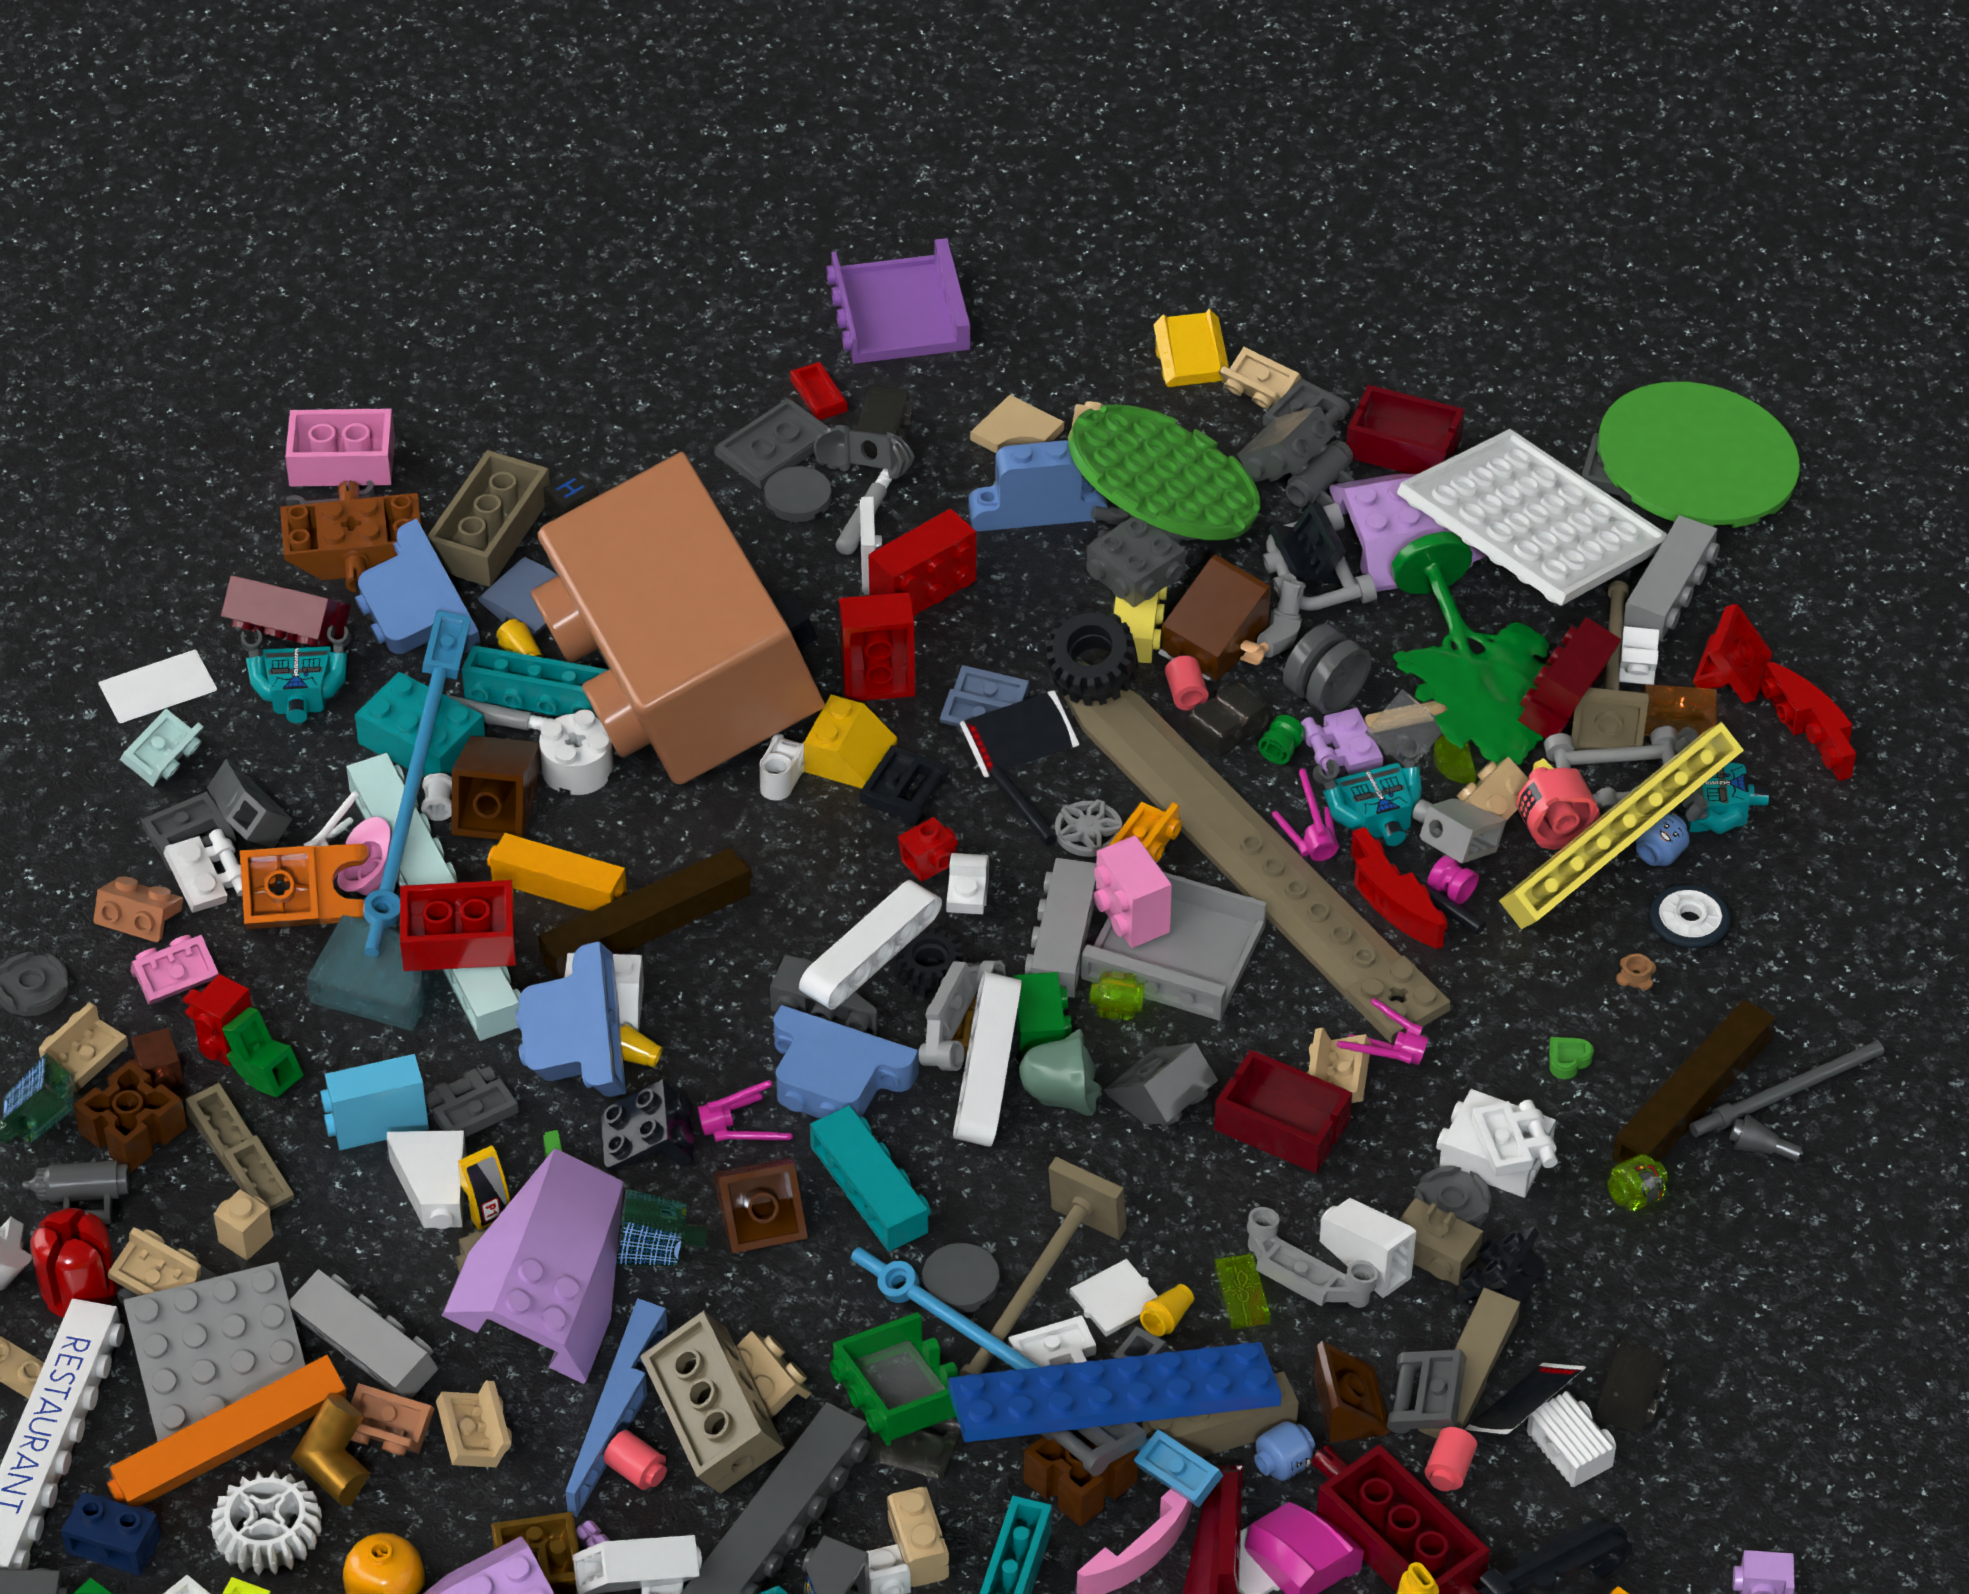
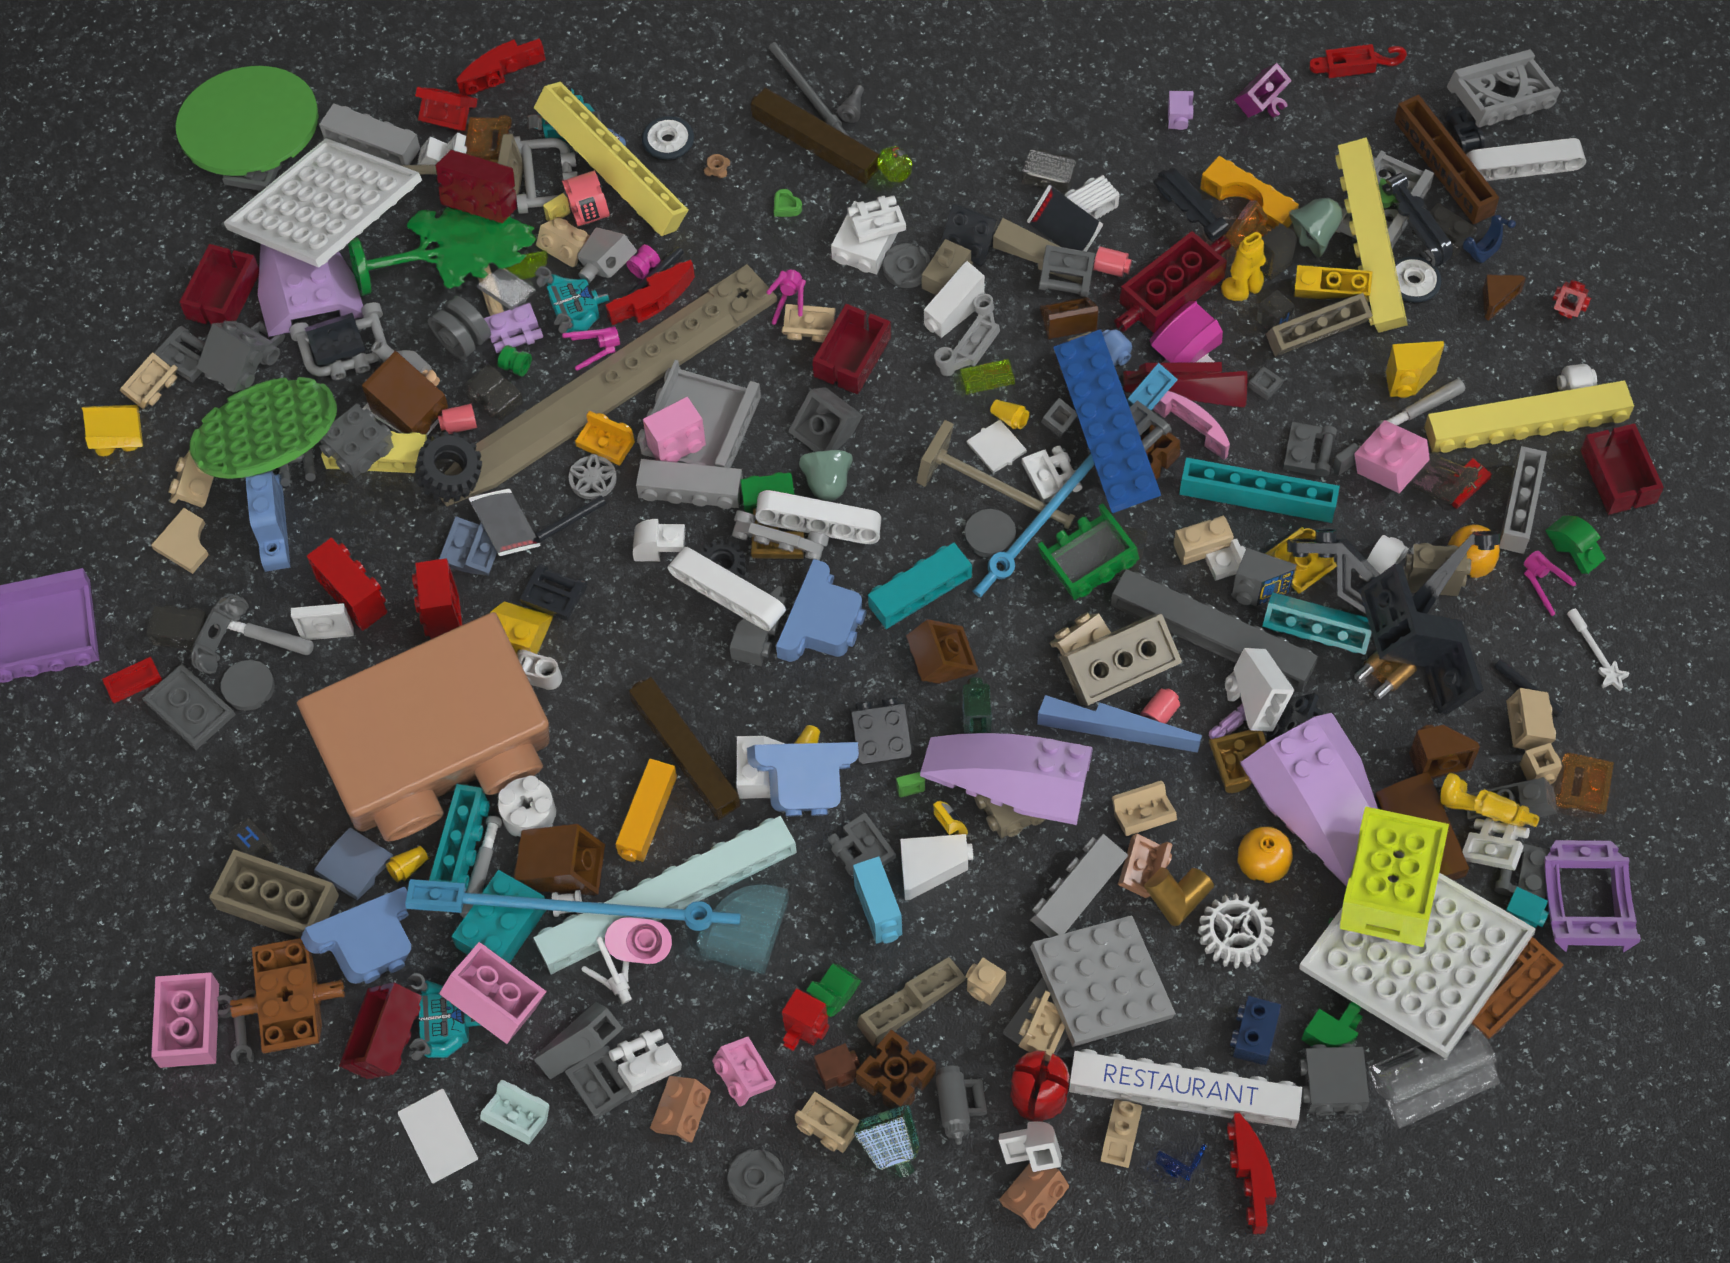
camera: 90 degrees left, 15 degrees up
orange brick [107,1355,346,1507] -> none
orange brick [240,844,369,930] -> none
red brick [400,880,516,971] -> none
dark pink plant [698,1080,793,1142] -> none
red brick [898,817,958,882] -> none
clear neon green head [1089,971,1144,1021] -> none
none -> bright pink brick [439,942,547,1044]

